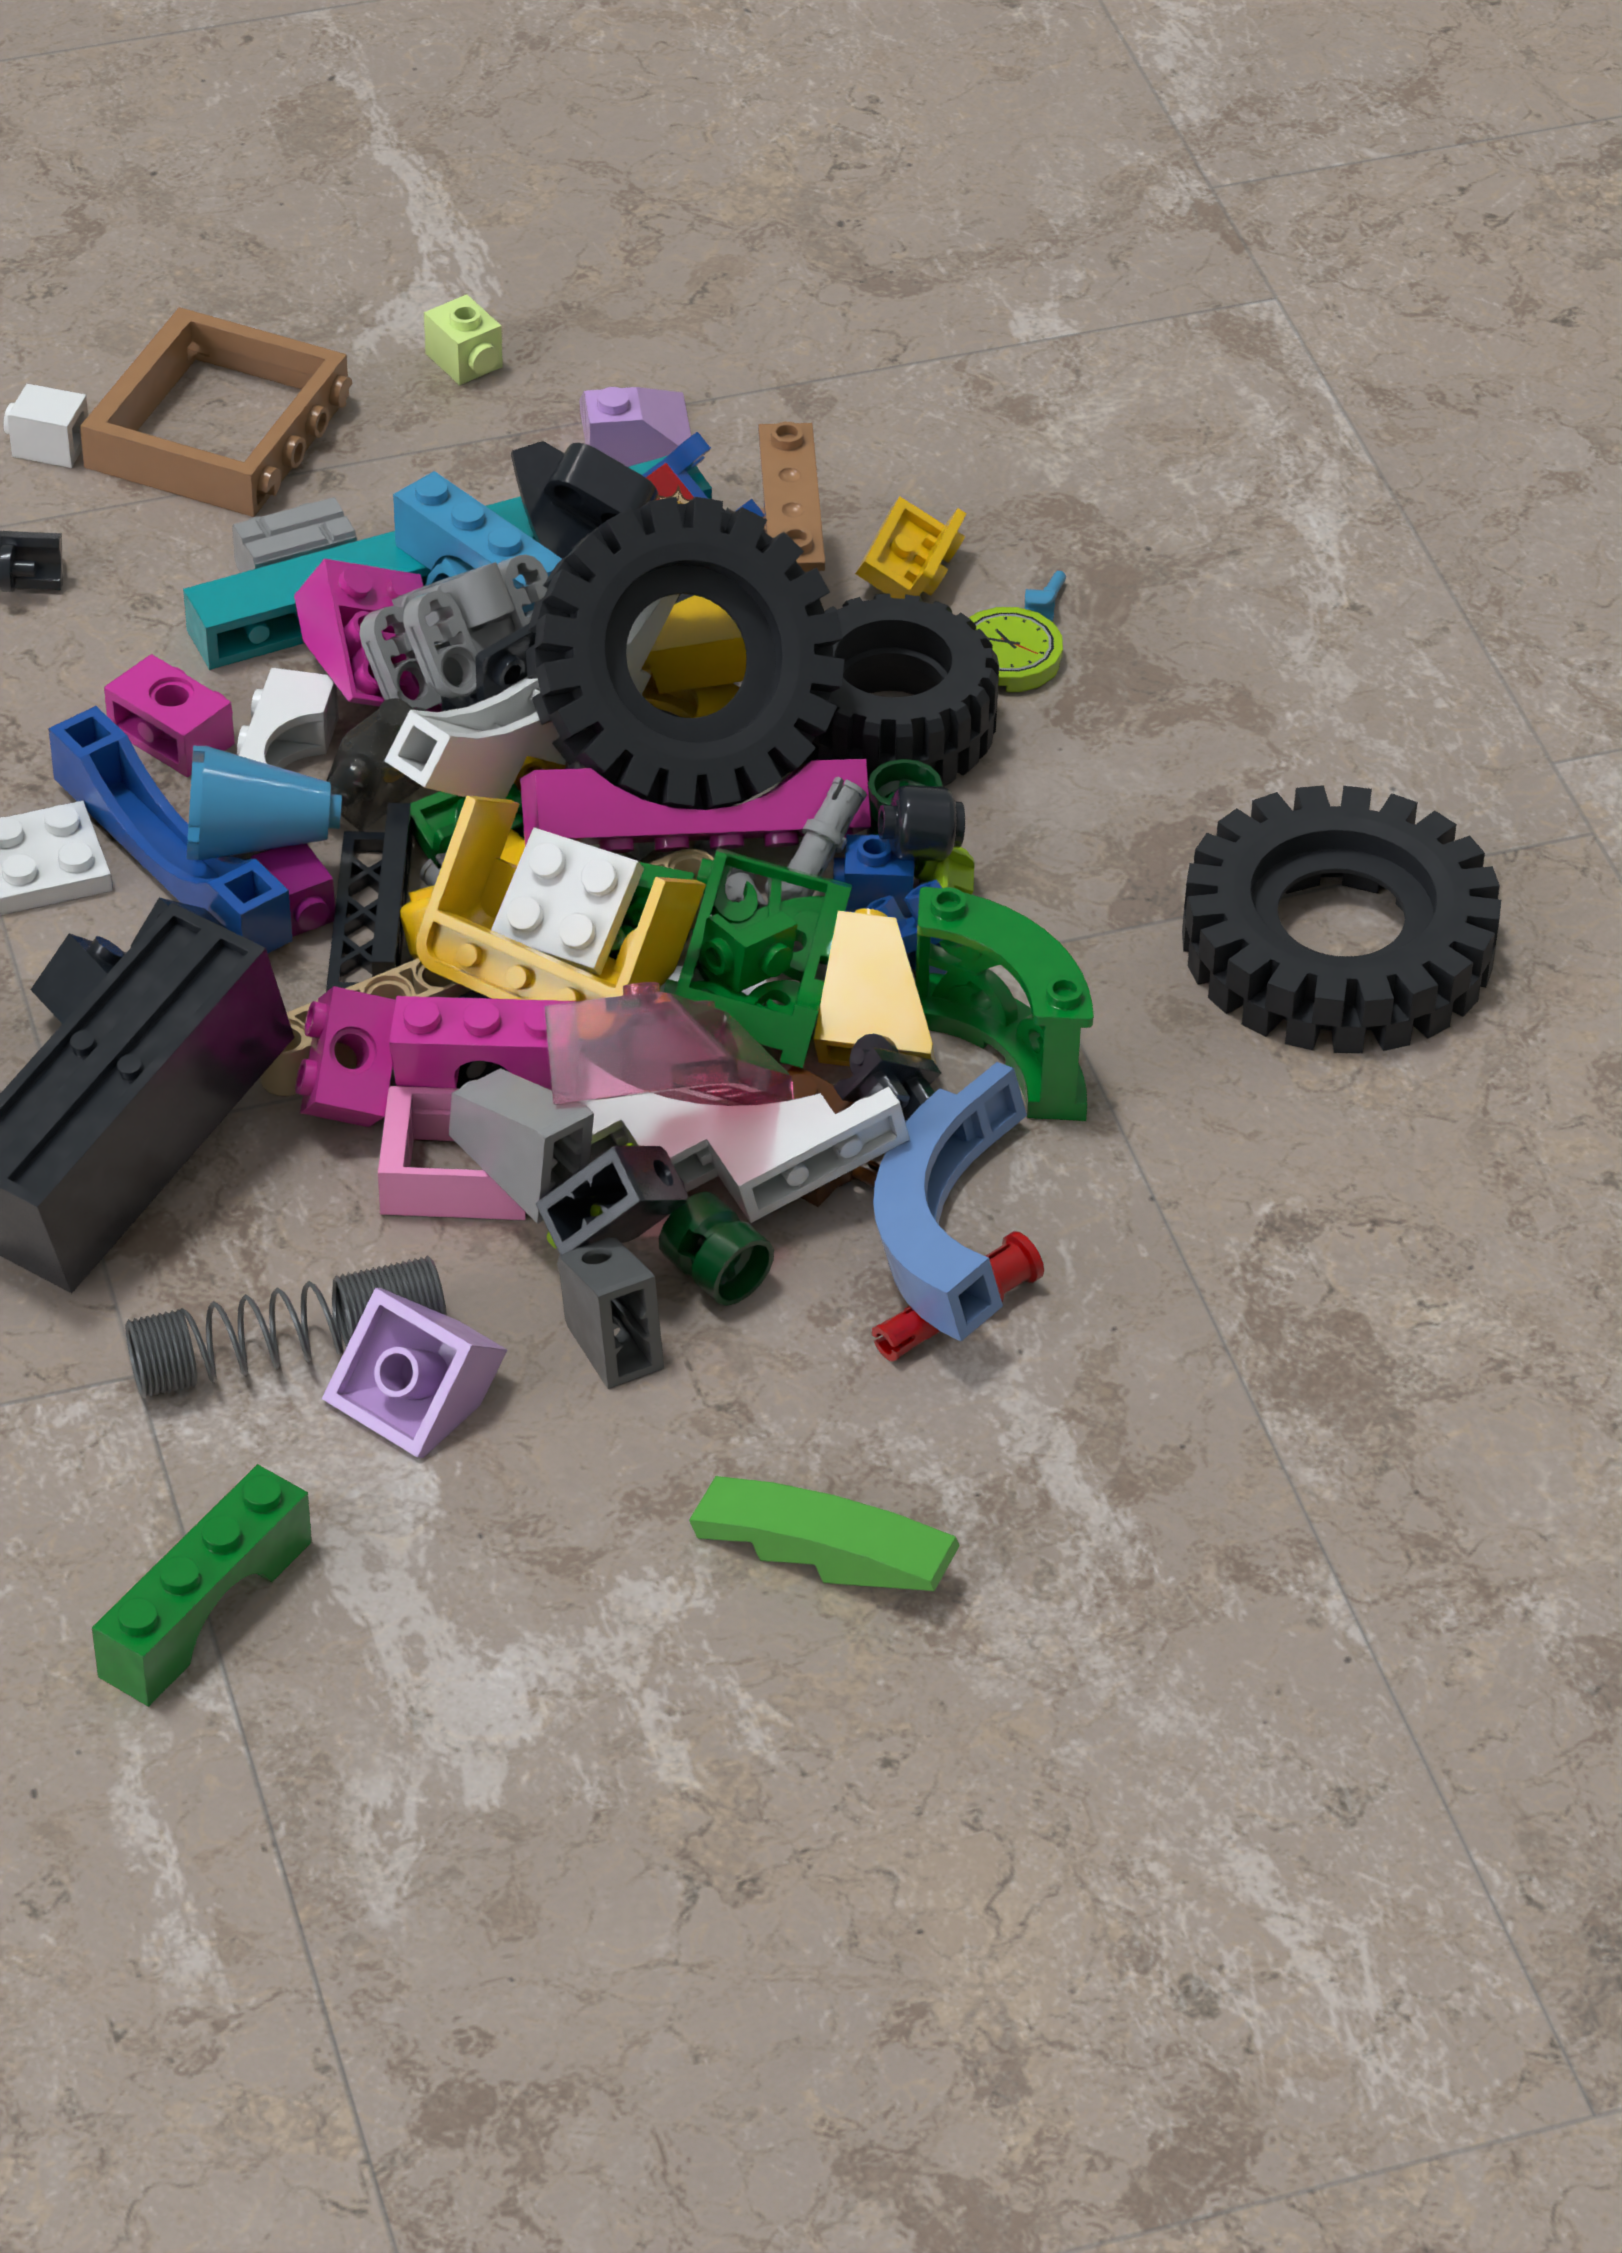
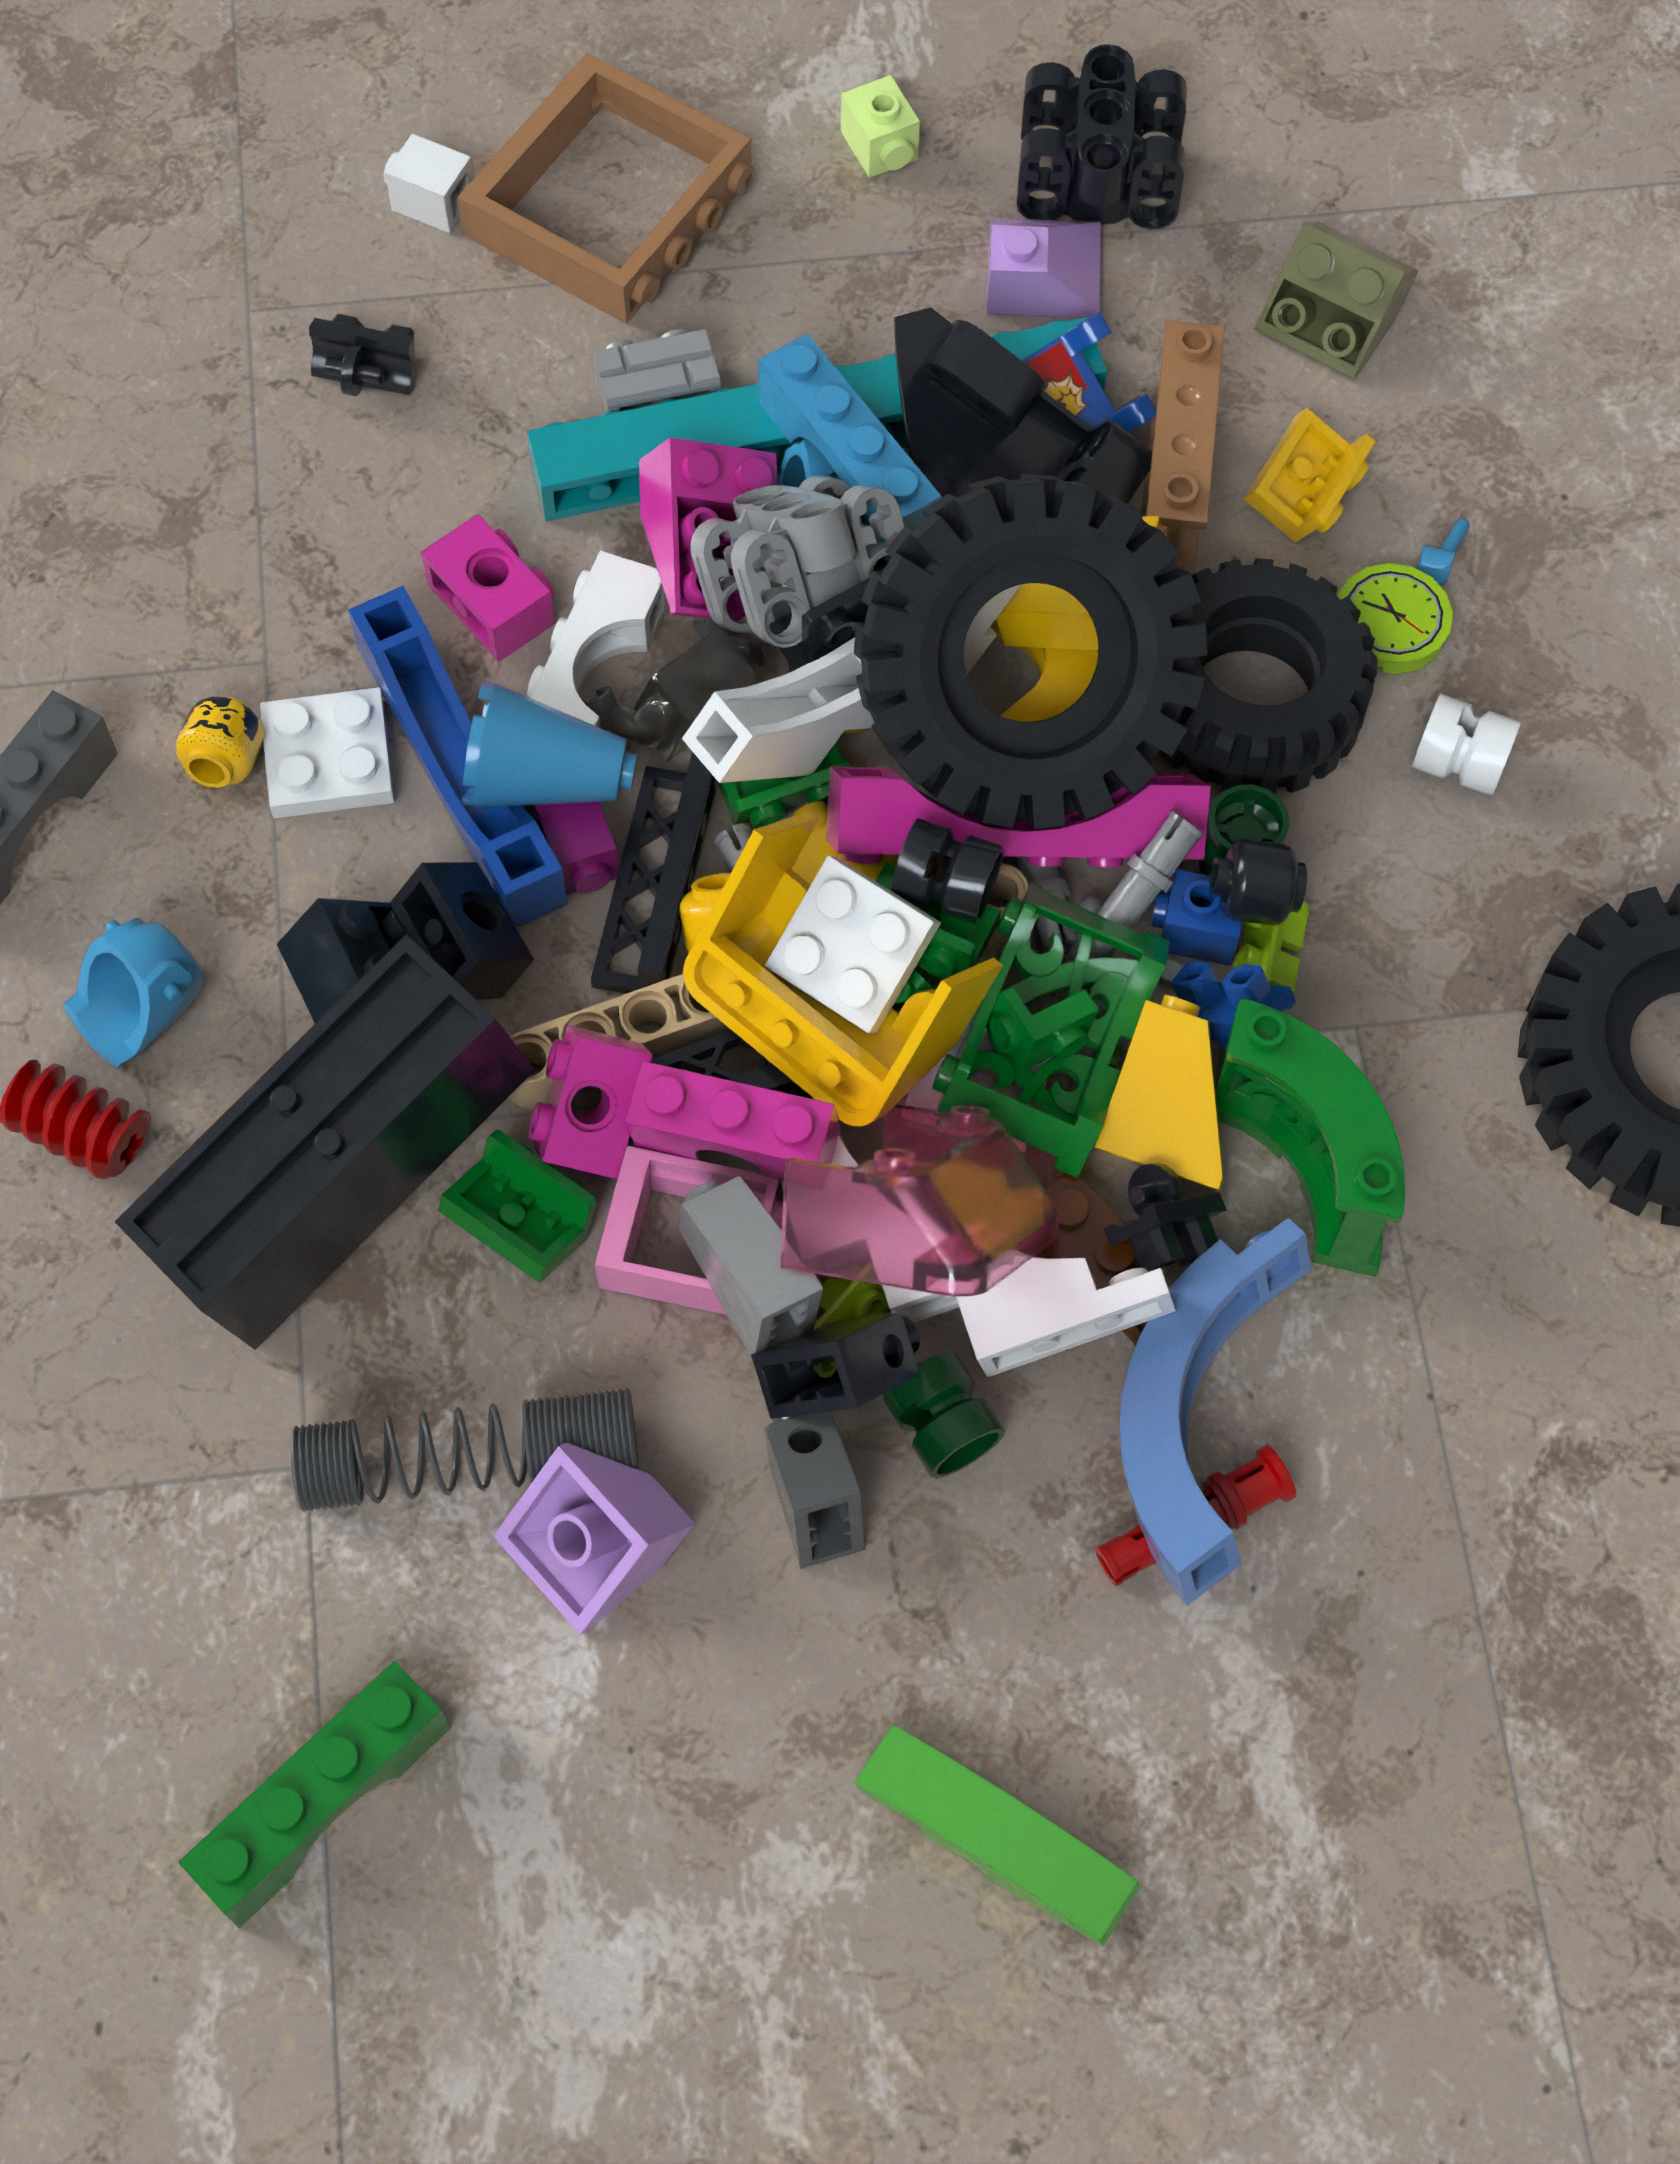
camera: 10 degrees right, 20 degrees up
none -> green bracket [438,1129,597,1283]
none -> black wheel [891,817,1004,925]
none -> black piece [1017,44,1187,229]
none -> olive slope [1255,222,1419,378]
none -> white wheel [1412,693,1521,797]

